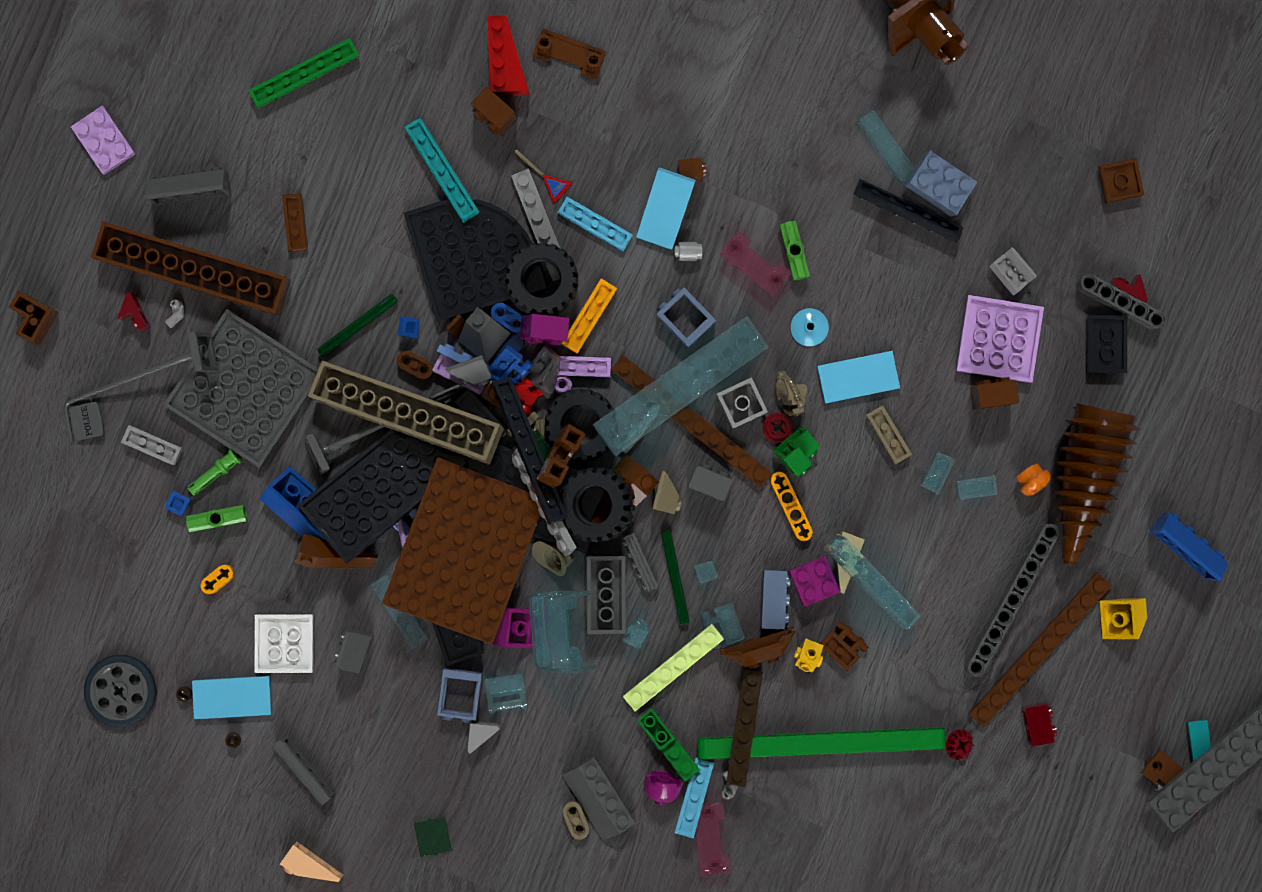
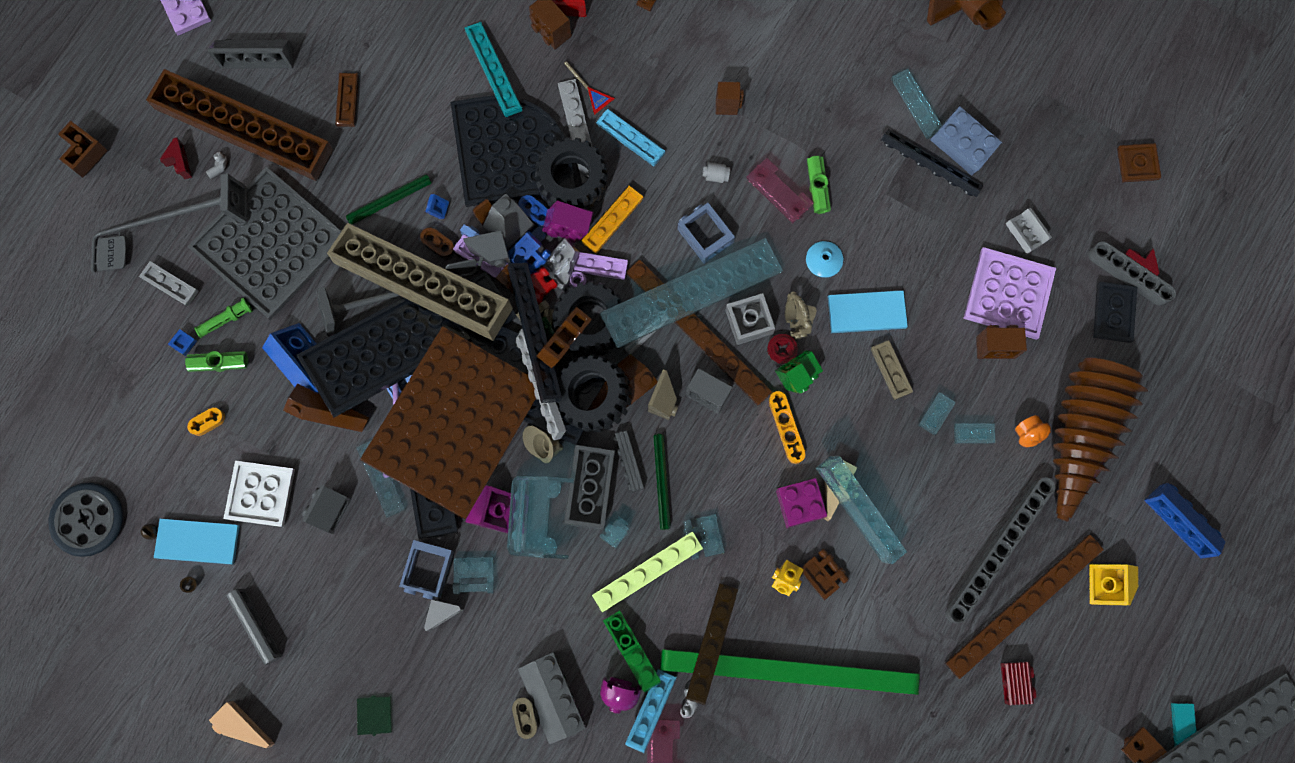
camera: 10 degrees right, 10 degrees down
medium azure tile [636,167,696,250] -> none
clear light blue plate [694,560,718,584] -> none
reddish brown wedge [719,626,795,669] -> none
sand blue brick [760,570,791,629] -> none
dark red gear [946,729,975,761] -> none

